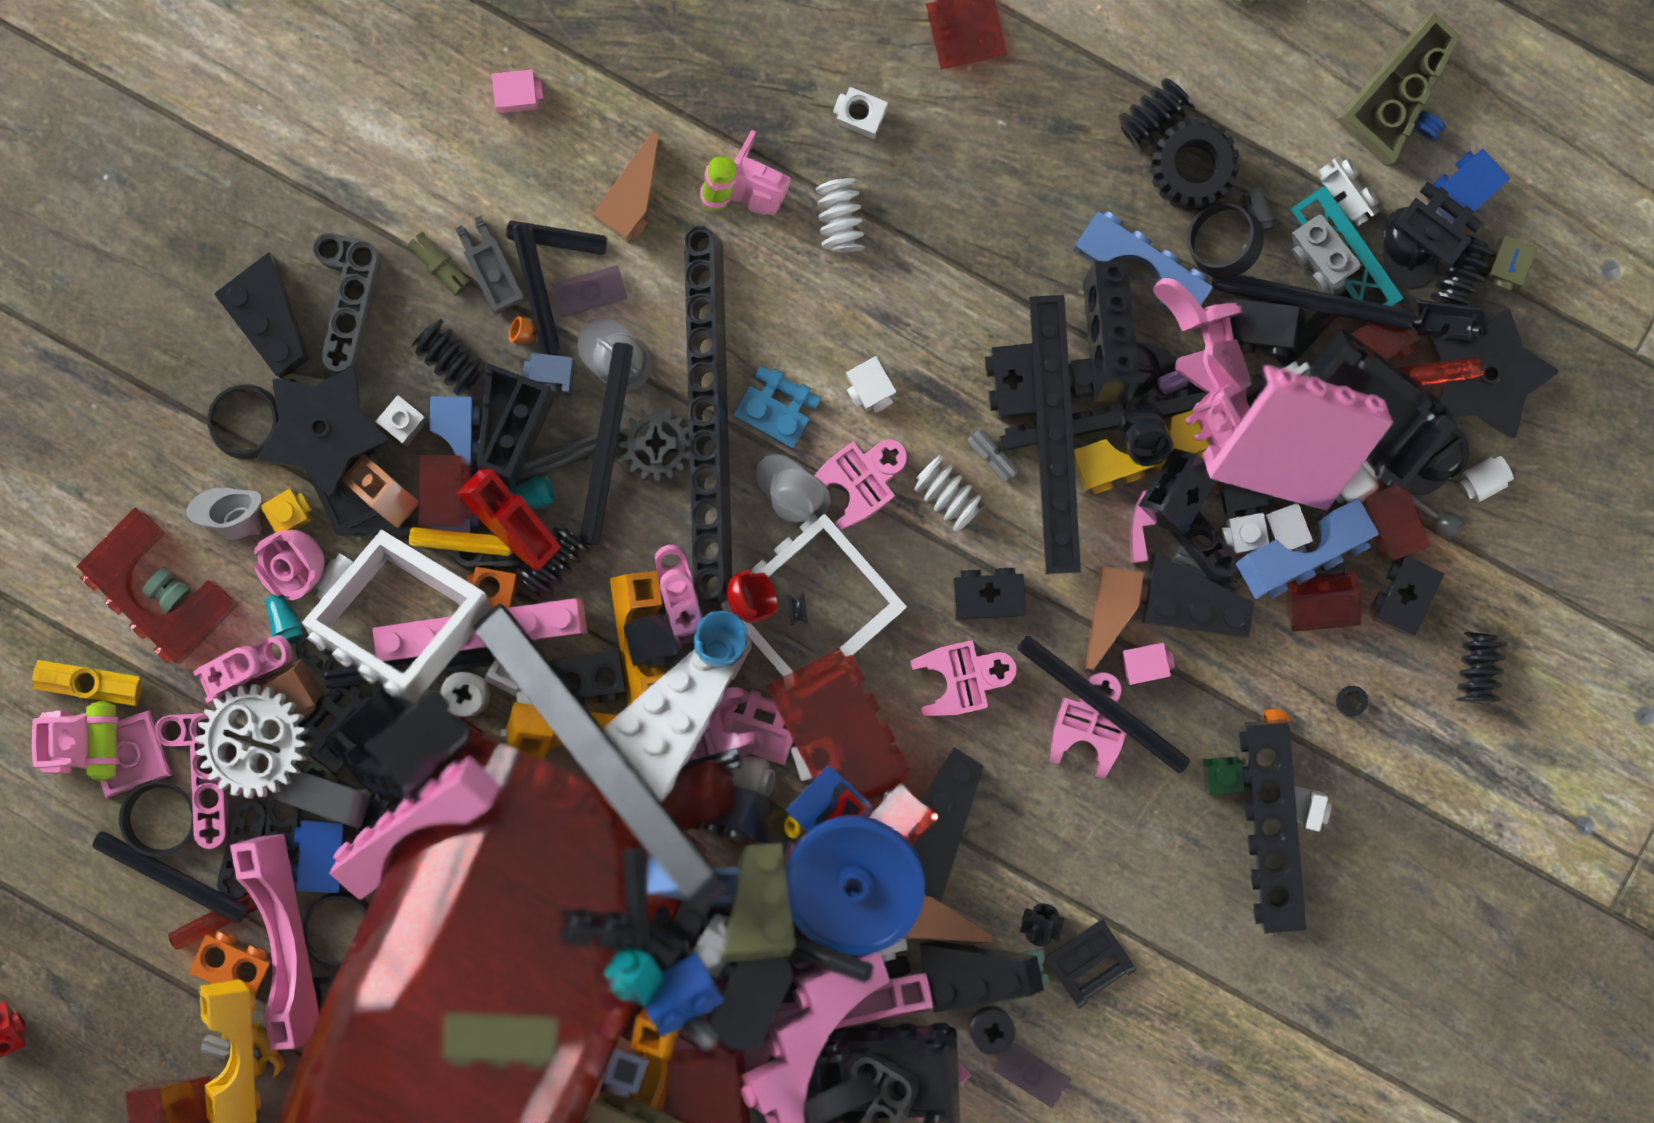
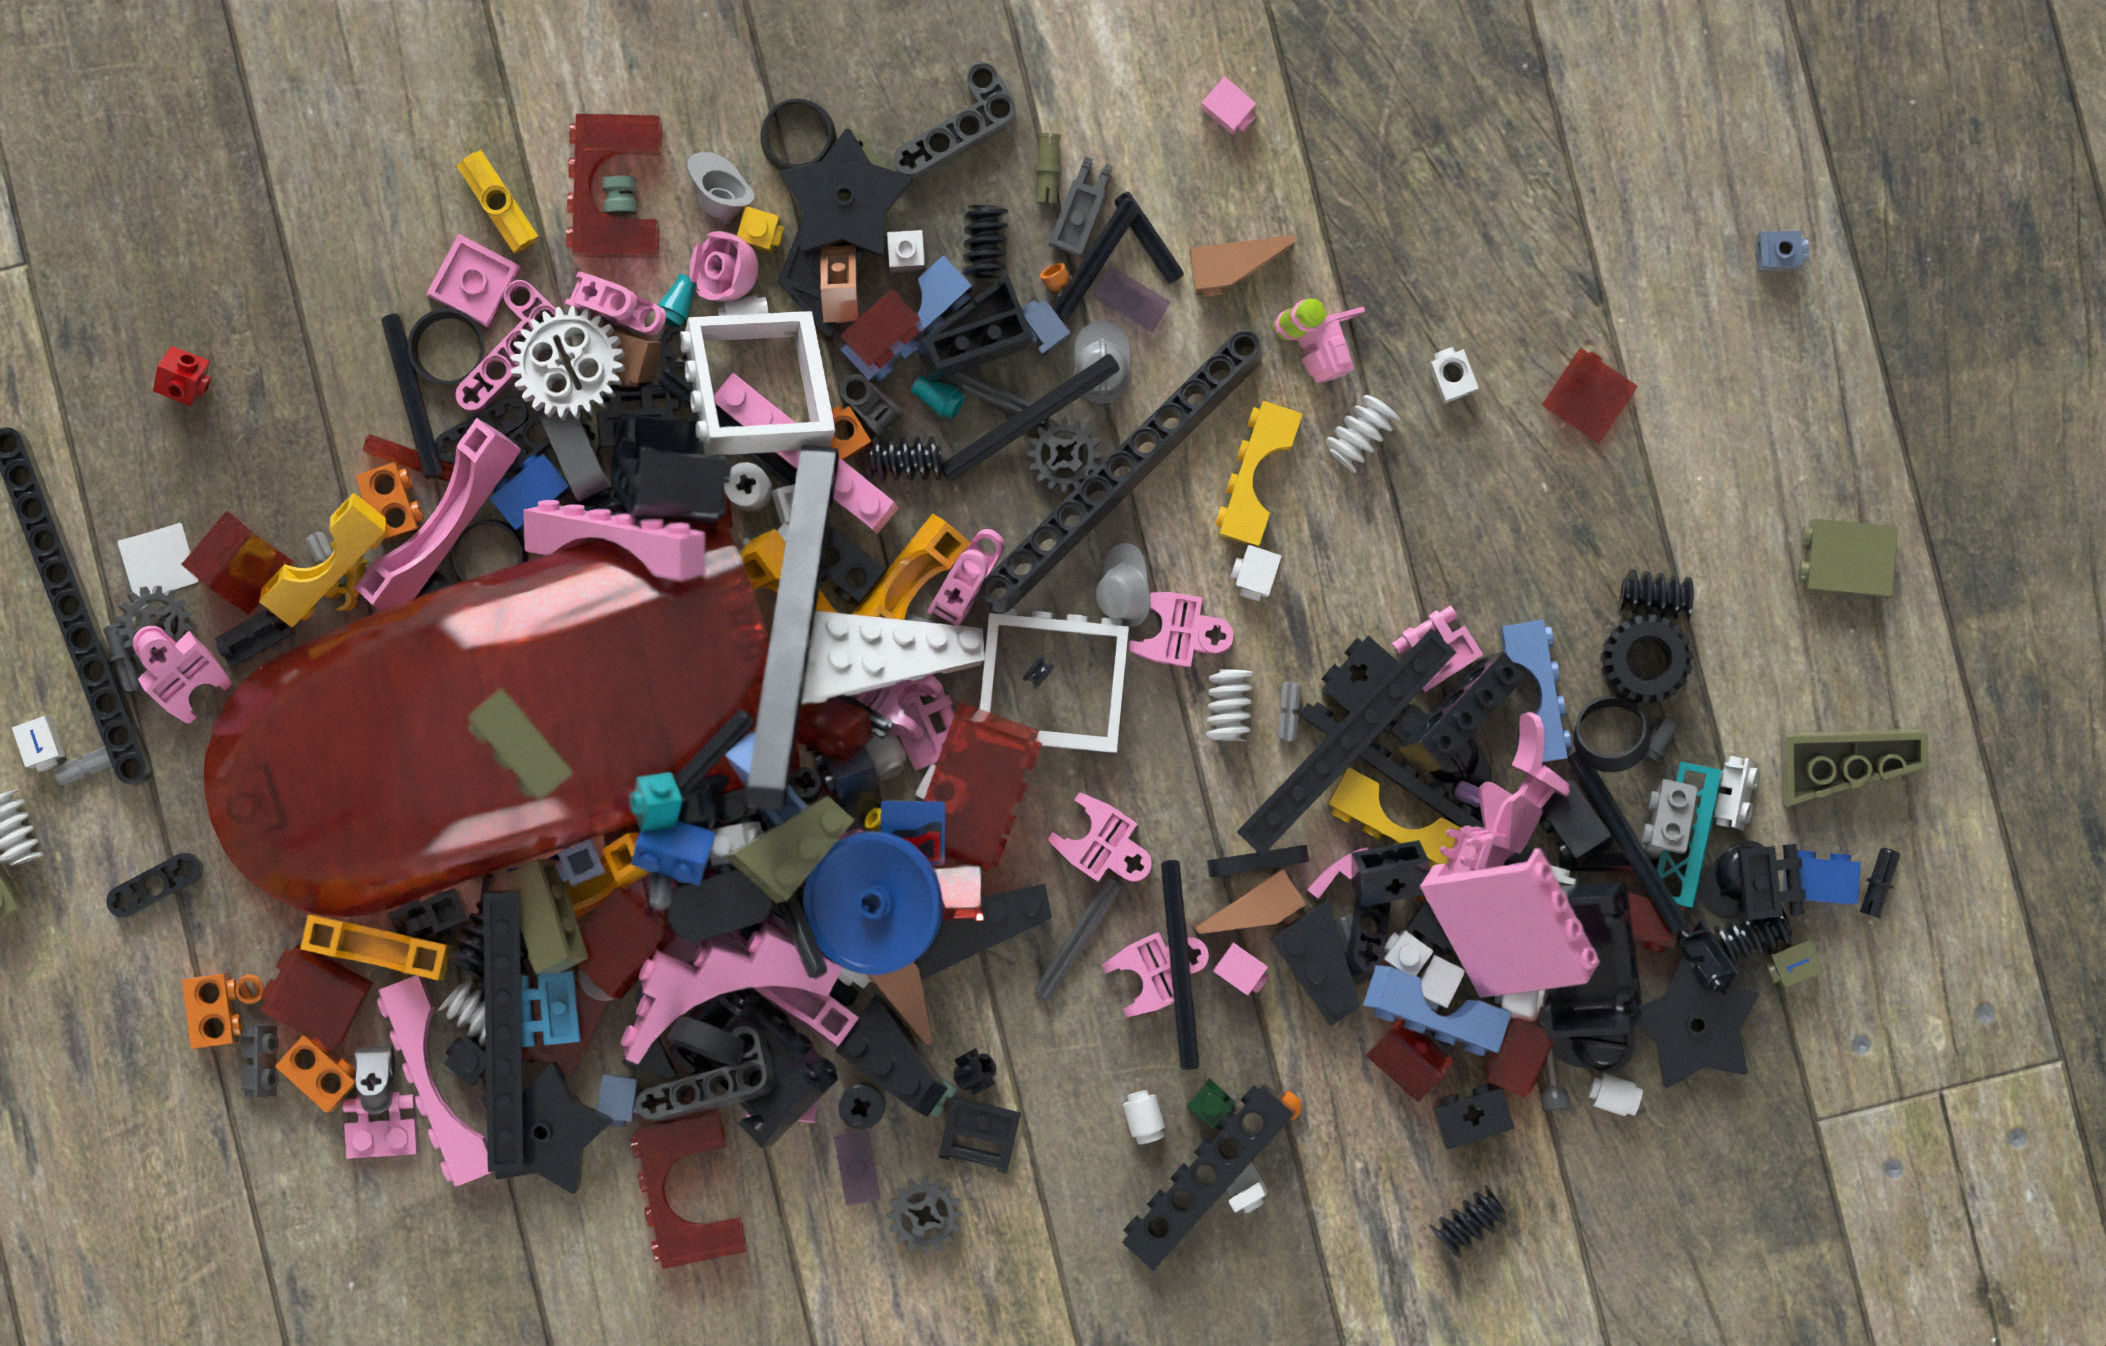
camera: 50 degrees right, 0 degrees up
bright pink piece [32,701,119,781] -> none
black wedge [214,252,309,378] -> none
yellow axle [409,527,512,556] -> none
red slope [457,469,561,571] -> none
black hinge [559,908,637,950] -> none
black brick [623,613,678,669] -> none
dark azure hair [694,610,748,668] -> none
red hair [727,570,778,623] -> none
dark azure plate [733,365,821,450] -> none
black brick [953,568,1026,620] -> none
black wheel [1119,402,1173,466] -> none
black bush [1336,686,1368,717] -> none
clear red axle [1398,357,1484,385] -> none
blue bush [1413,110,1446,142] -> none
none -> black hinge [789,767,821,805]
none -> dark grey gear [887,1176,963,1254]
none -> dark grey axle [1034,877,1122,1000]
none -> white brick [1122,1090,1165,1144]
none -> black beam [1207,845,1310,878]
none -> yellow arch [1214,401,1303,548]
none -> bright pink plate [1392,605,1484,693]
none -> black axle [1859,848,1900,919]

